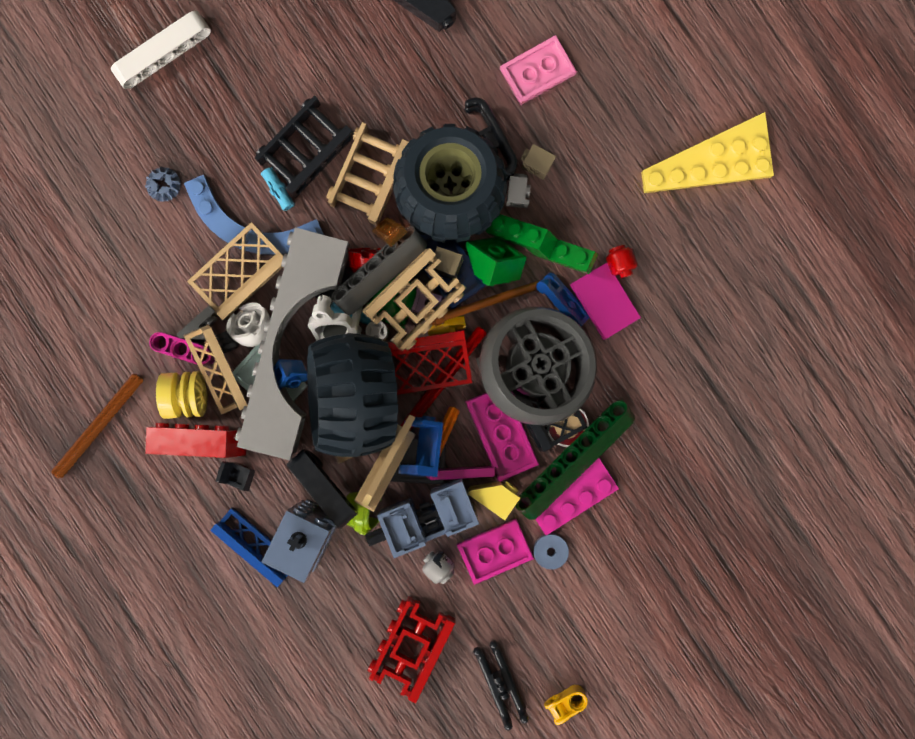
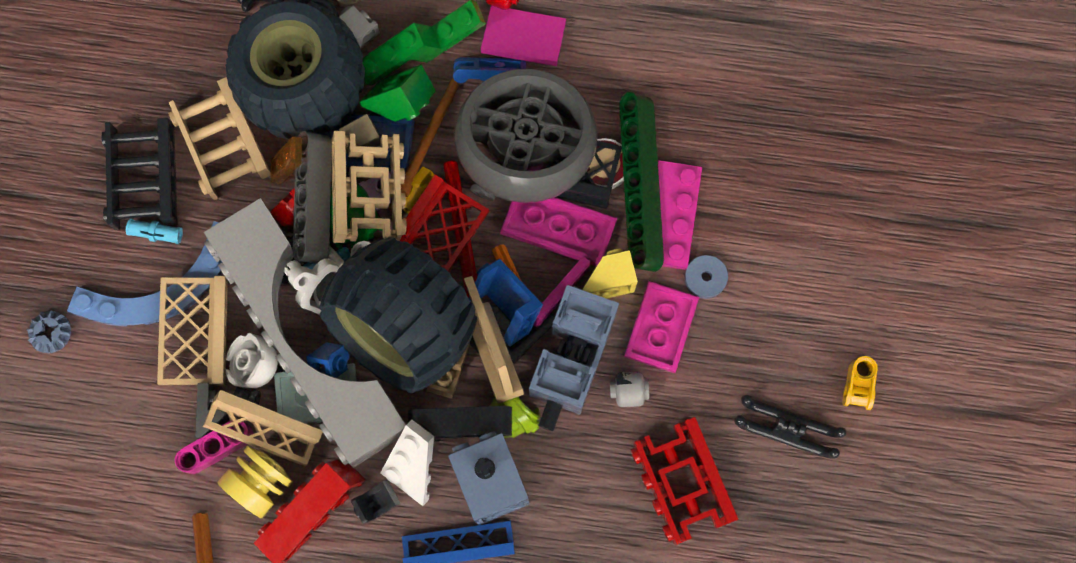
camera: 45 degrees left, 10 degrees down
none -> white wing [381,420,434,506]

